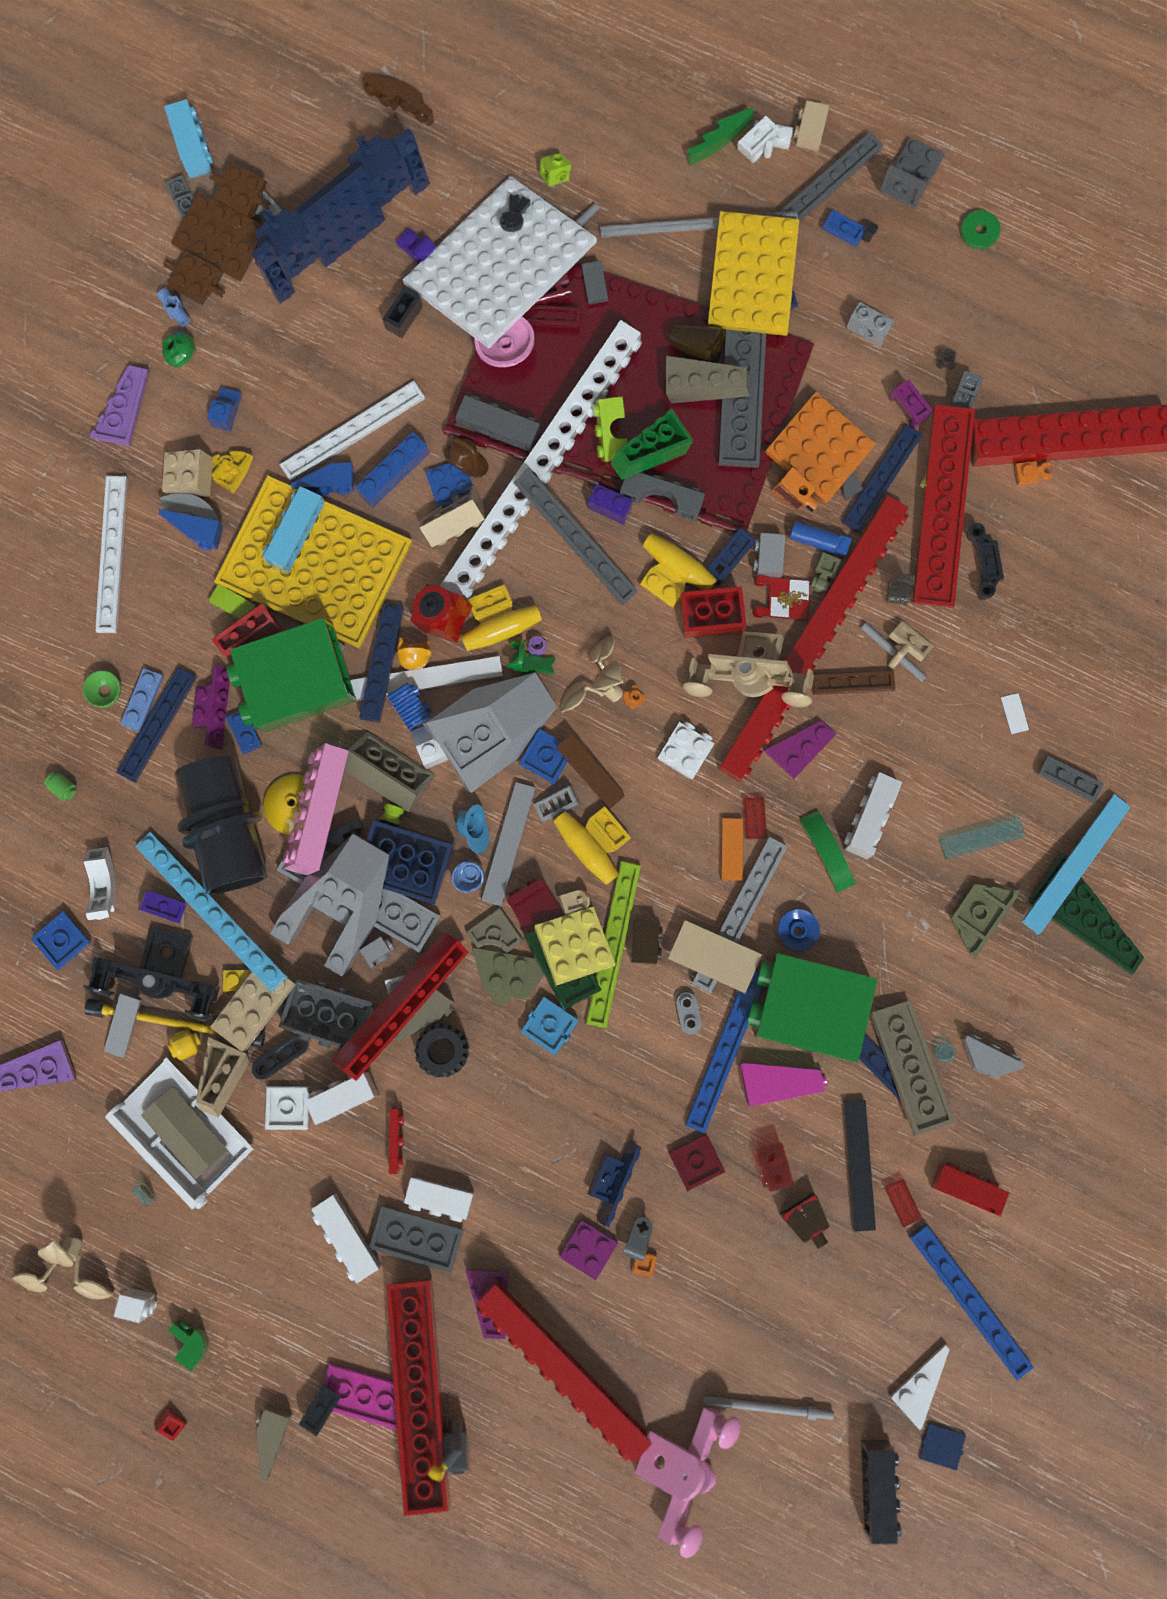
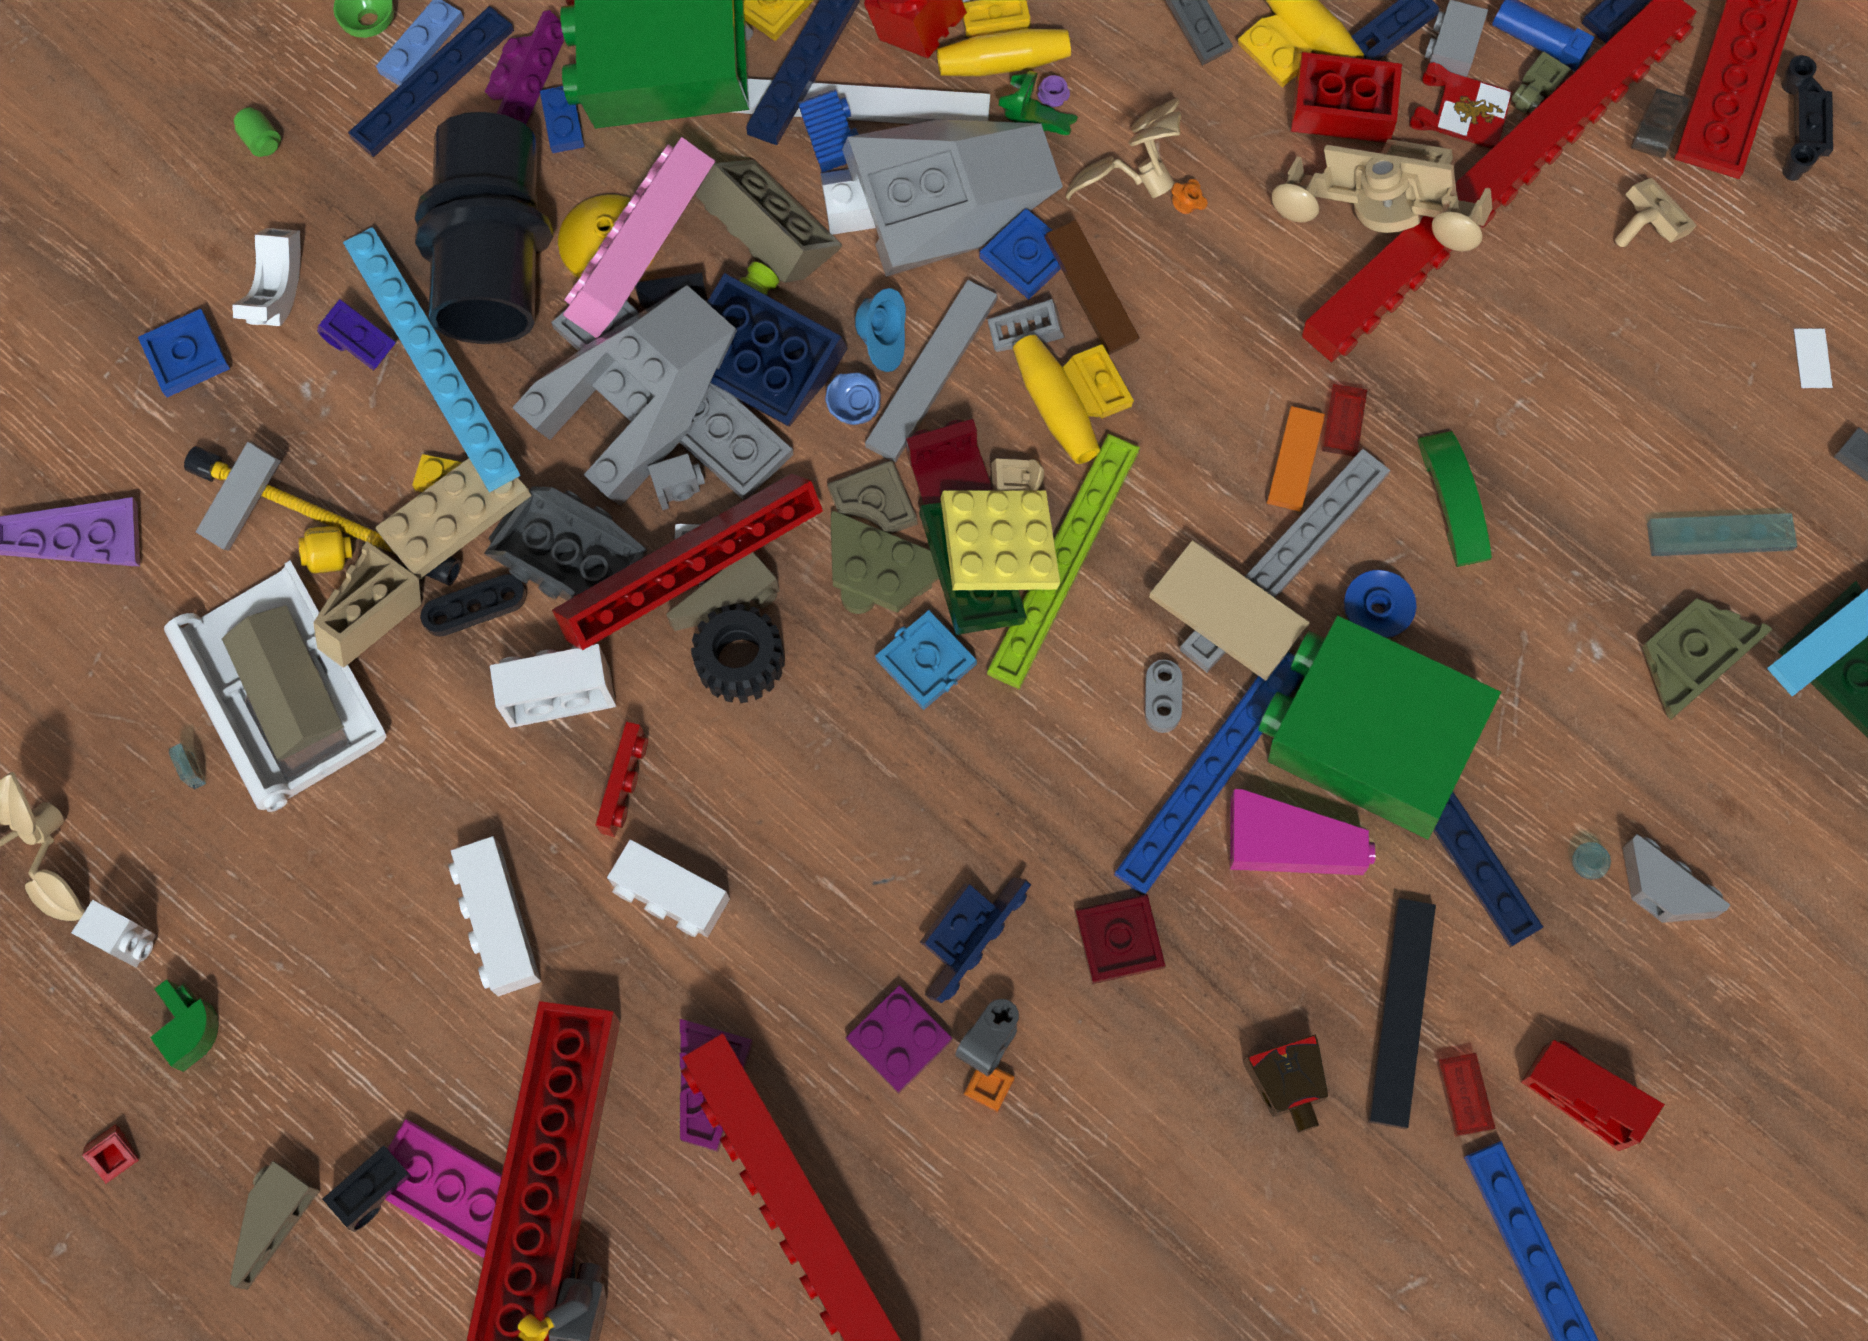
camera: 15 degrees right, 10 degrees down
black piece [83,927,220,1021] -> none
white tile [265,1086,310,1130] -> none
dark grey plate [369,1205,464,1273] -> none
light orange helmet [397,638,432,671] -> none
dark brown brick [632,920,663,965] -> none
white plate [657,722,715,780] -> none
clear red brick [754,1142,794,1192] -> none
magenta wing [764,721,836,779] -> none
reddish brown tile [812,670,895,695] -> none
white wedge [843,772,902,859] -> none
light grey bar [861,623,927,682] -> none
dark tan plate [870,1000,955,1136] -> none

